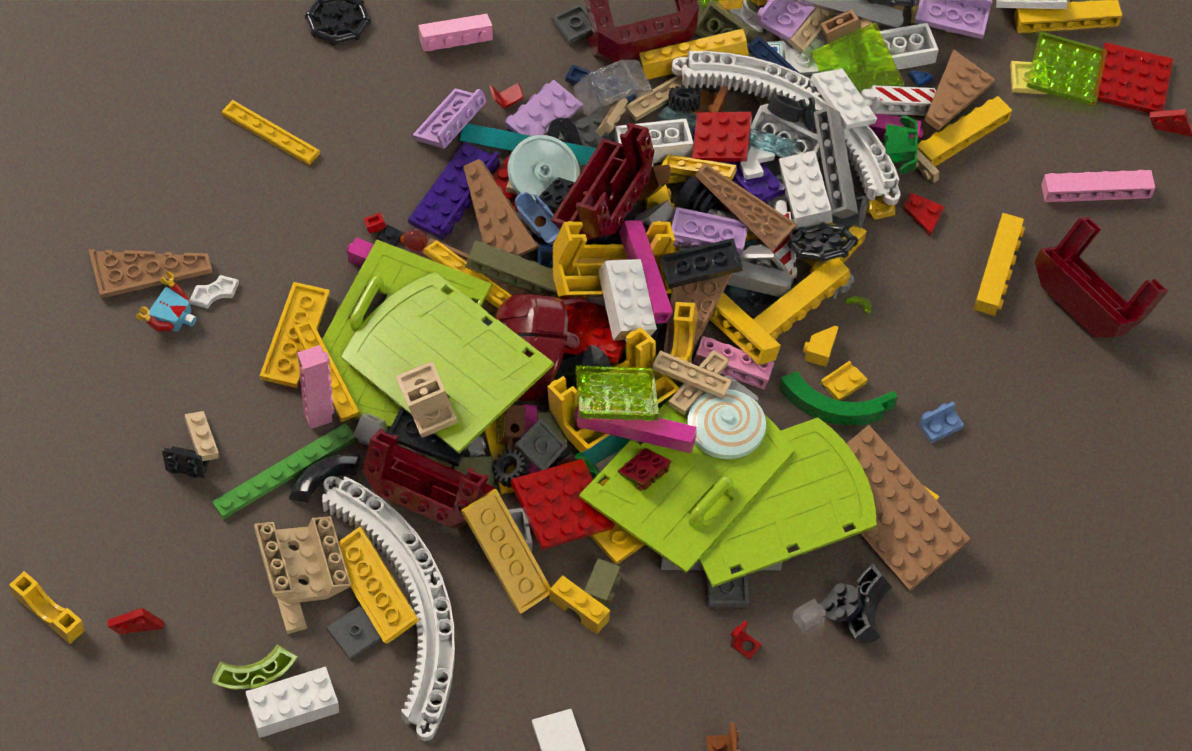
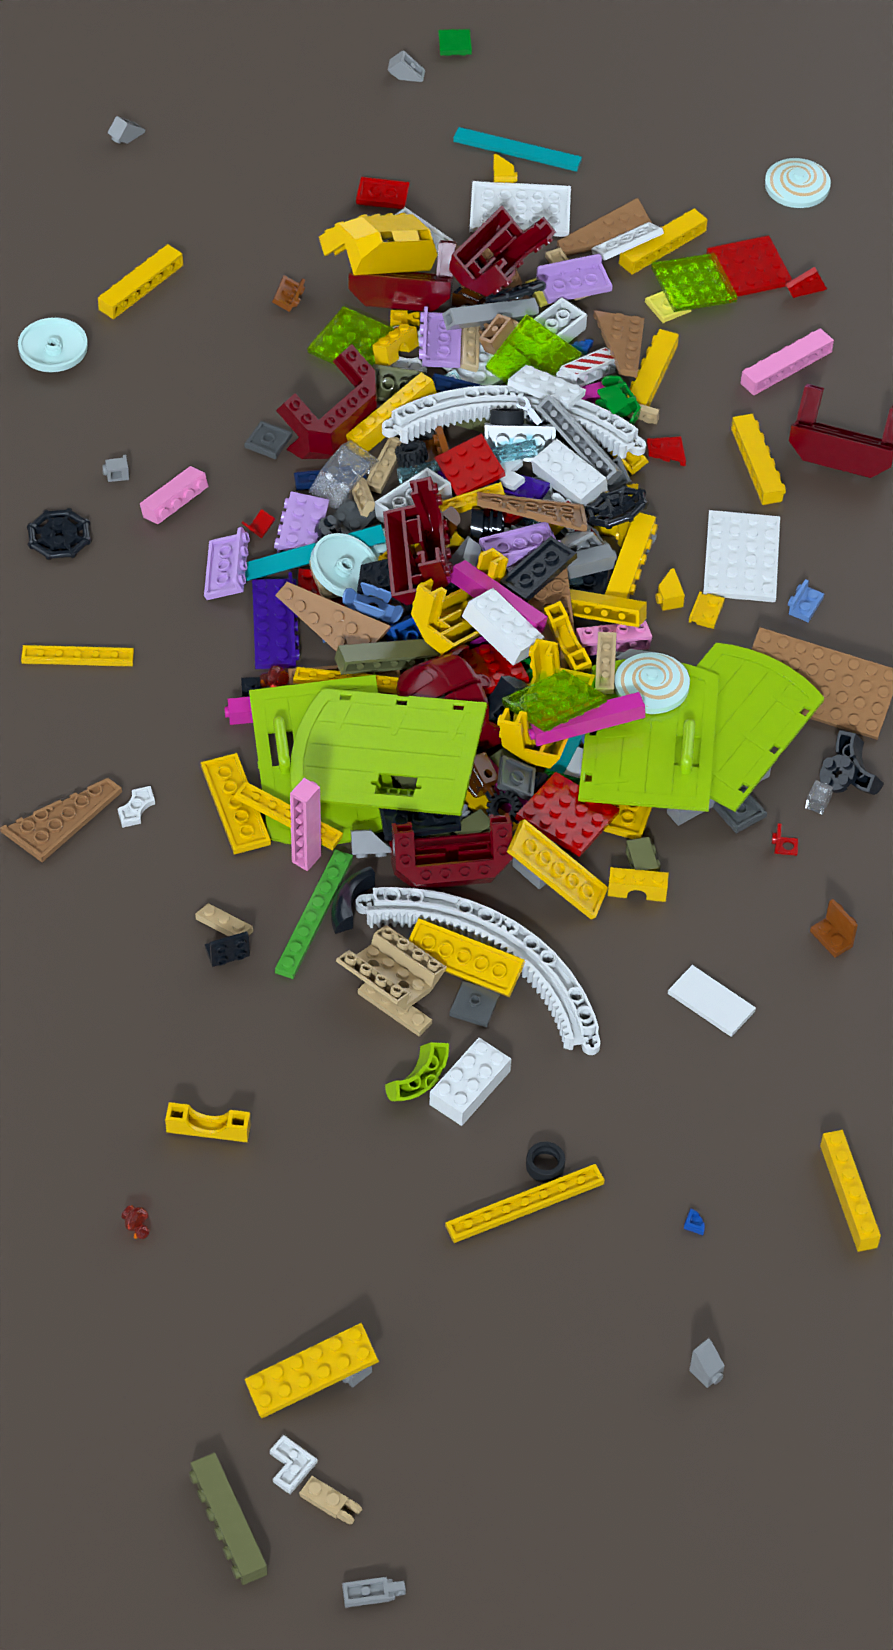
camera: 30 degrees left, 5 degrees down
red wing [107,608,164,634] -> none
torso [136,272,197,332] -> none
red plate [363,212,386,234] -> none
tan bracket [396,361,458,438] -> none
dark red hinge [618,448,672,491] -> none
tan plate [652,351,732,399] -> none
green arch [779,371,898,425] -> none
clear neon green piece [845,296,872,314] -> none
none -> white plate [703,510,780,602]

